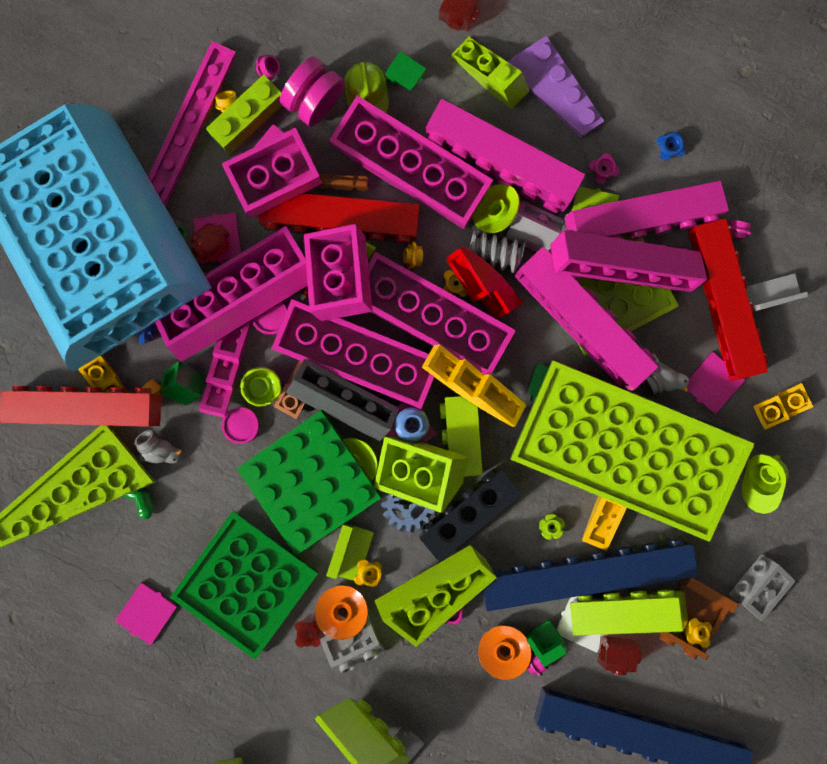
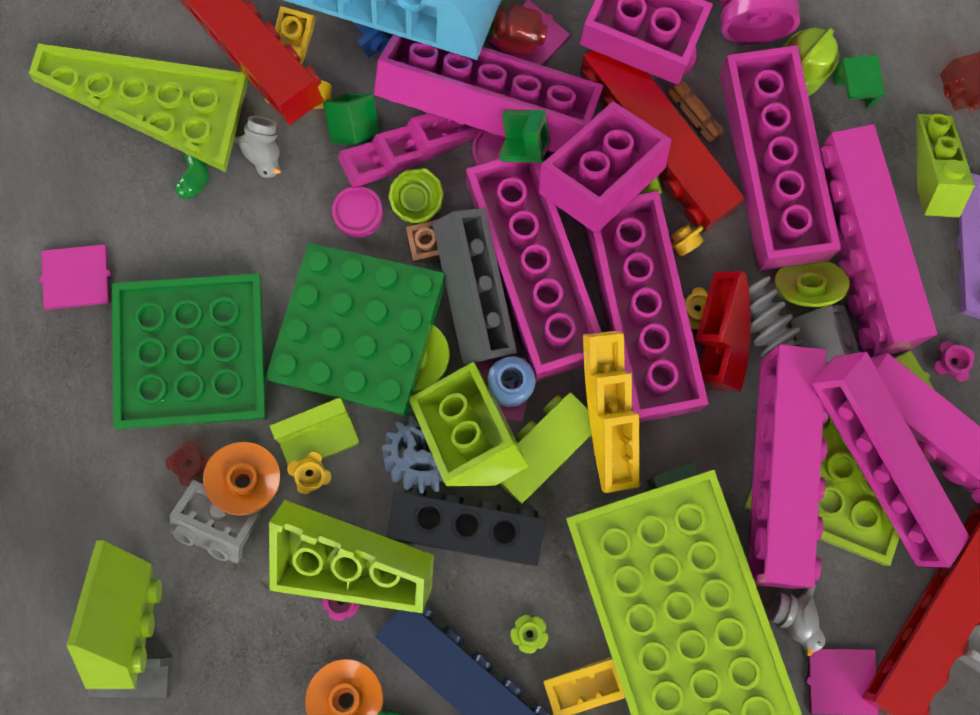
camera: 45 degrees right, 10 degrees down
none -> green panel [499,110,550,163]

